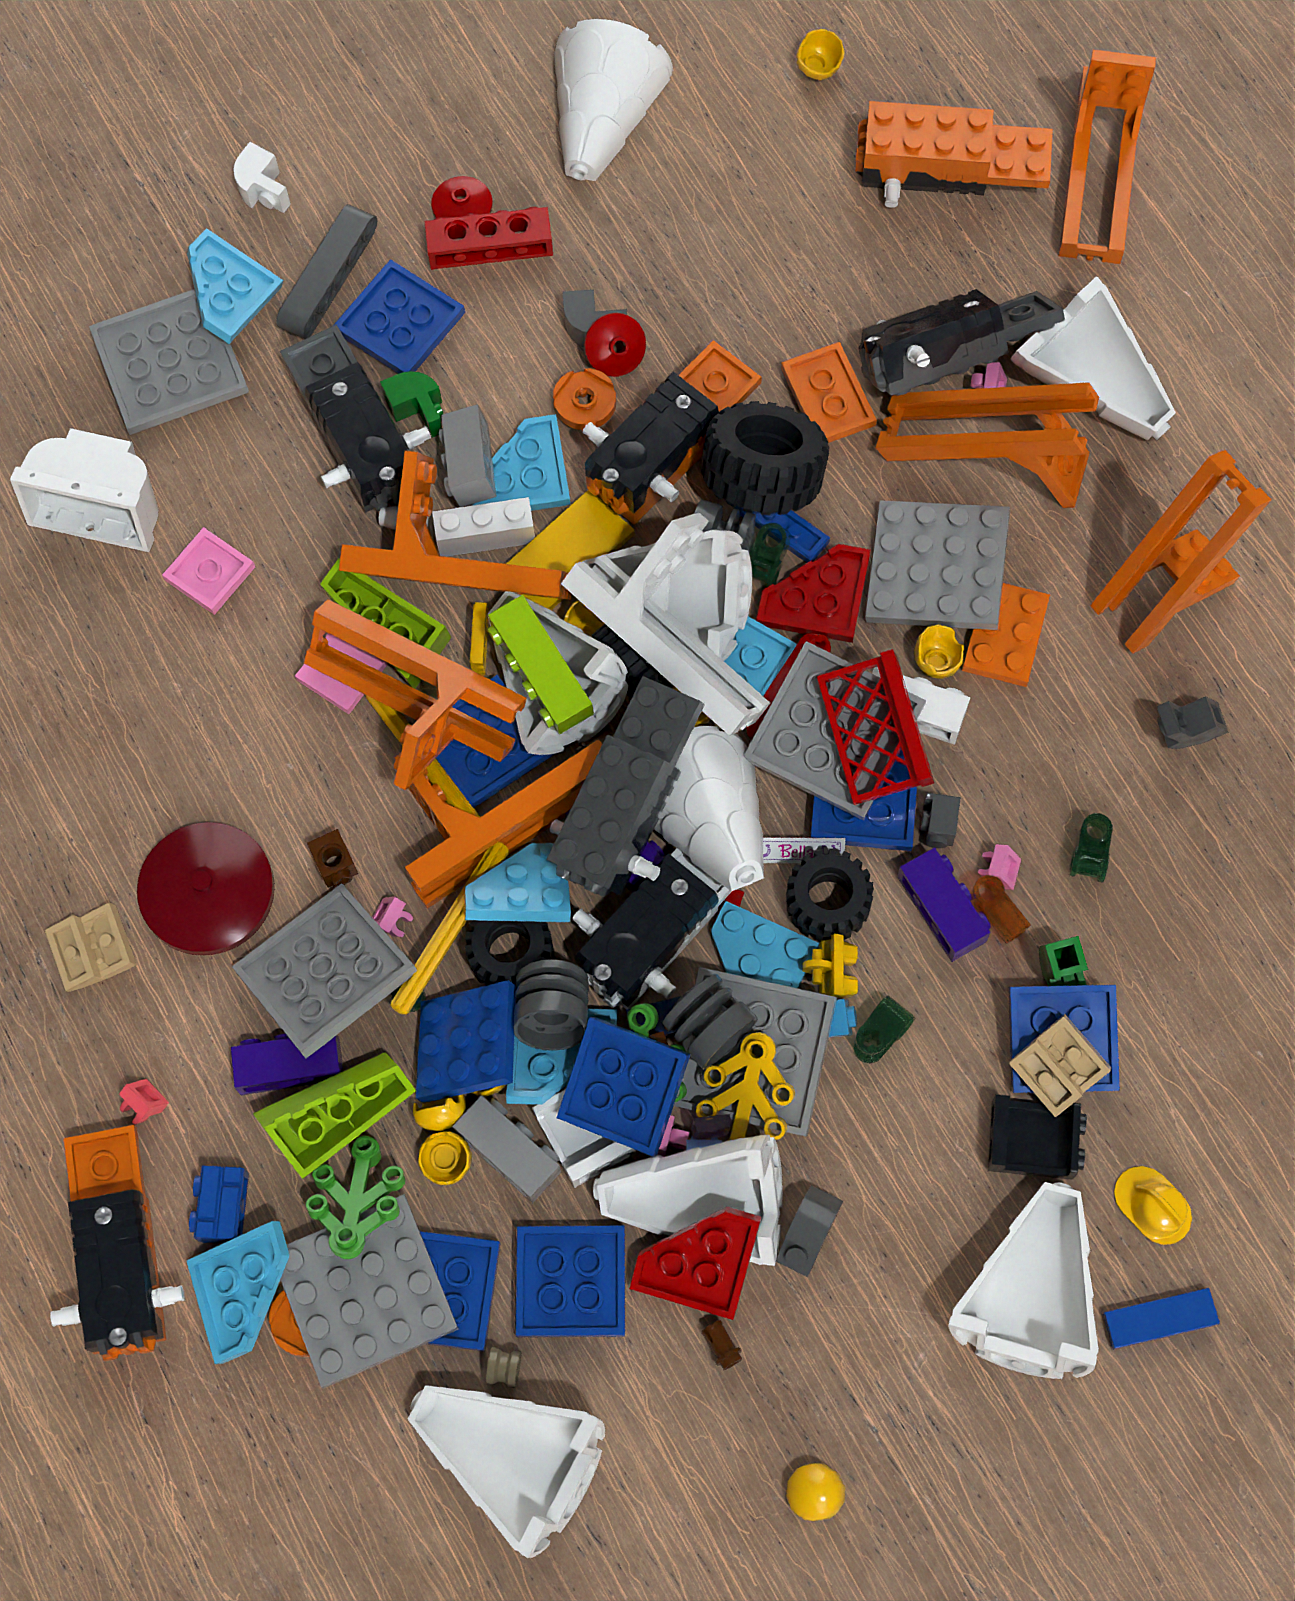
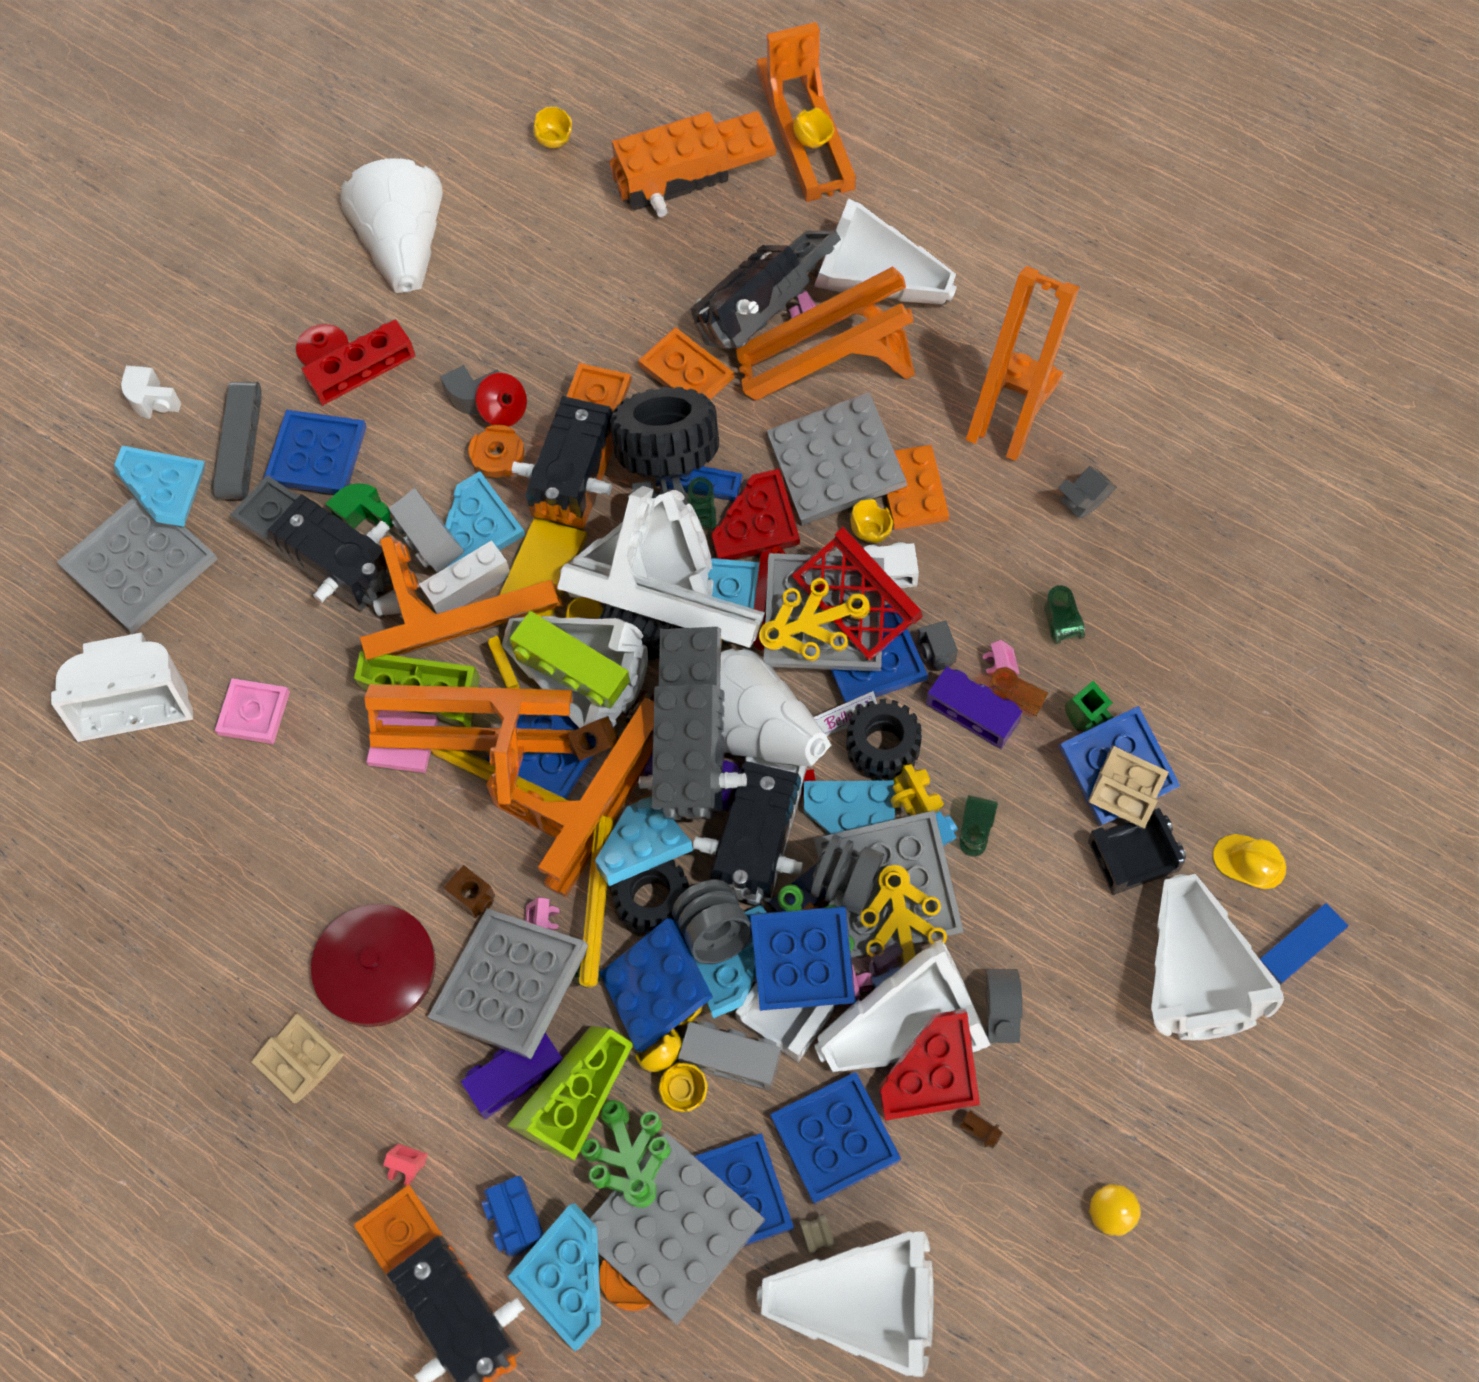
camera: 25 degrees left, 5 degrees down
none -> reddish brown brick [568,716,618,761]
none -> yellow plant [759,578,870,662]
none -> yellow hair [793,108,834,148]

